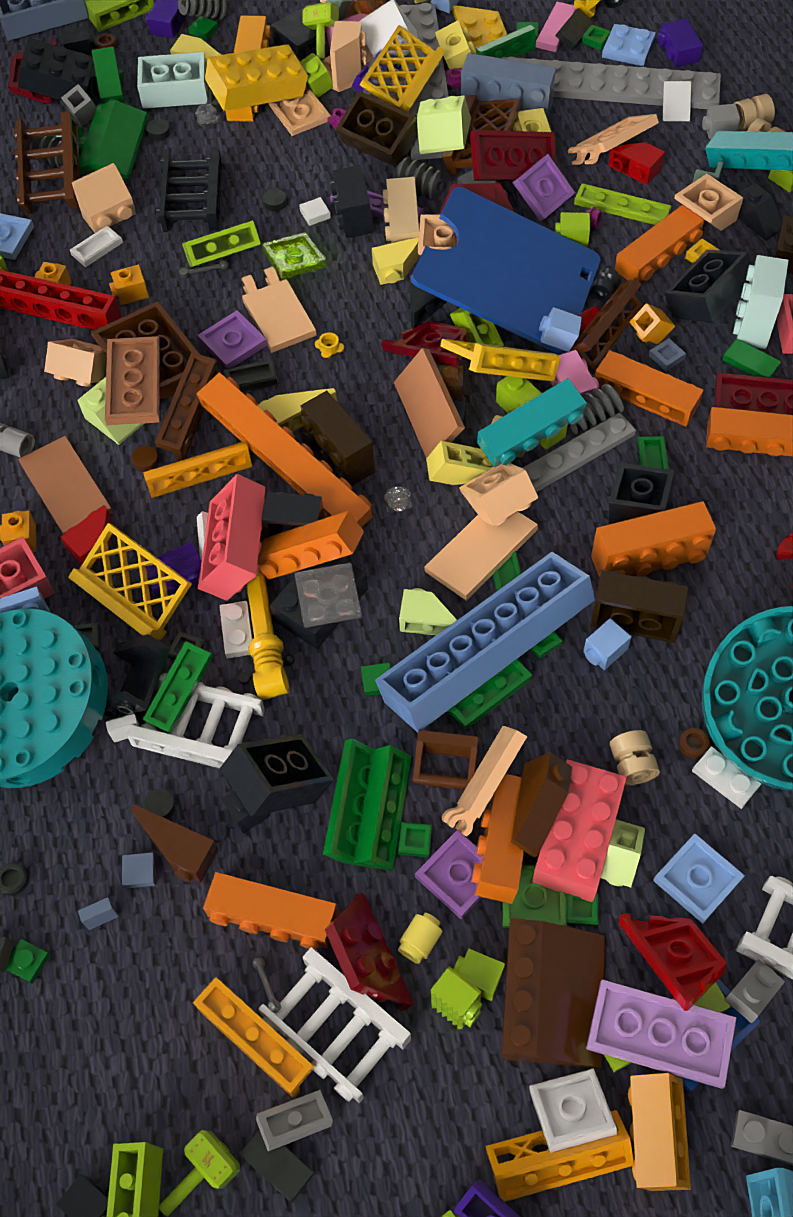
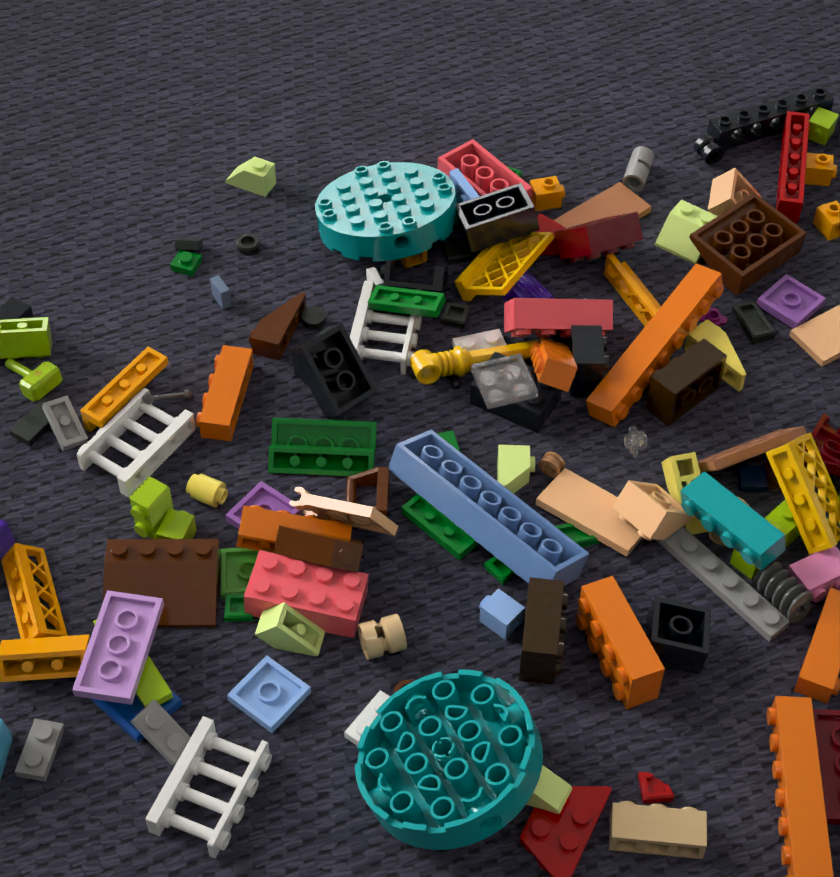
camera: 80 degrees right, 10 degrees down
nougat tile [105,336,160,425] -> none
sand blue tile [122,852,155,889] -> none
reddish brown tile [131,446,159,472] -> none
reddish brown fence [155,352,219,461] -> none
yellow plate [315,333,344,358] -> none
dark red wing [325,892,414,1011] -> none
green tile [398,822,432,857] -> none
white tile [529,1069,617,1153] -> none
red wing [619,913,727,1011] -> none
green tile [637,436,669,470] -> none
none -> black brick [455,183,540,252]
none -> medium nougat bush [538,451,565,478]
none -> dark red brick [554,212,643,262]

